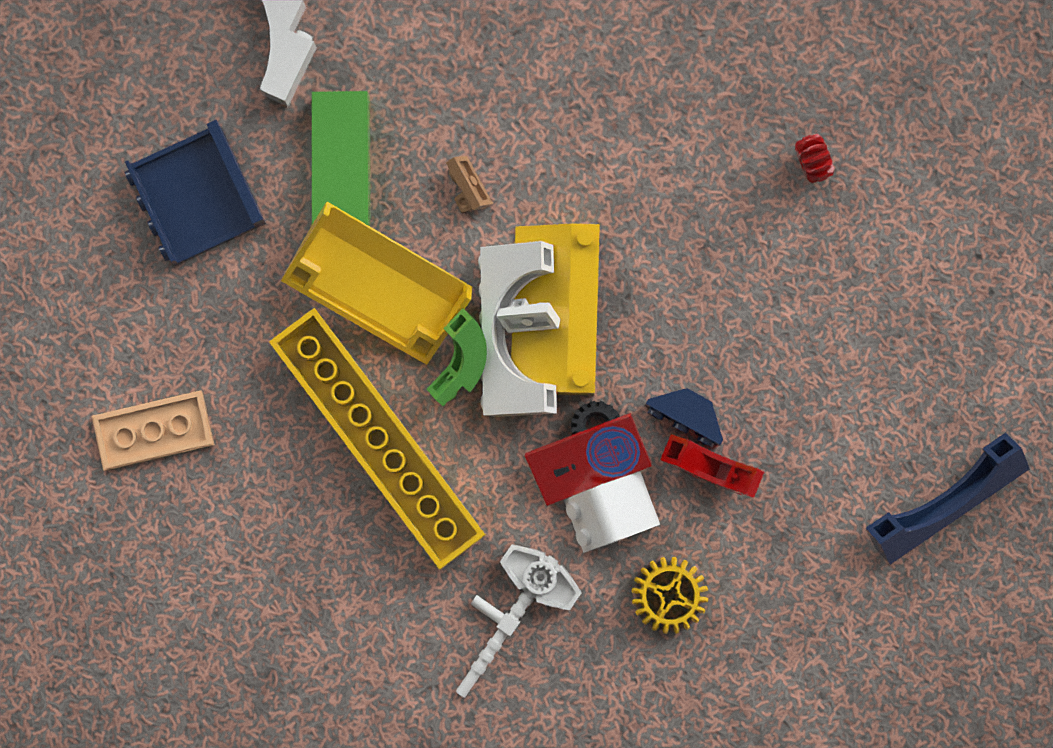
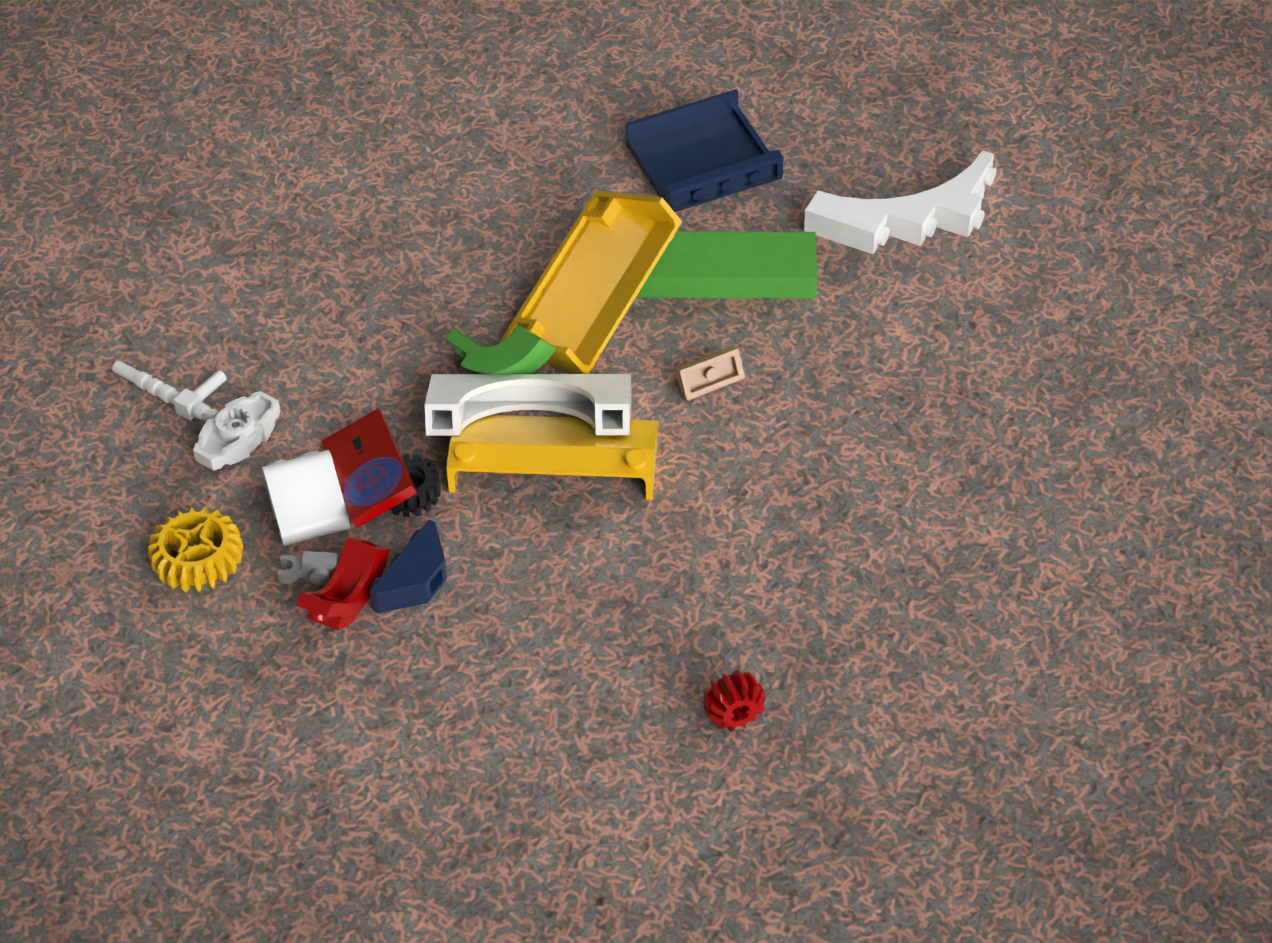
camera: 90 degrees right, 35 degrees down
light nougat tile [92,390,214,471] -> none
yellow brick [269,308,486,570] -> none
white hinge [496,298,560,333] -> none
dark blue arch [866,433,1030,565] -> none
none -> light grey plate [277,551,339,586]

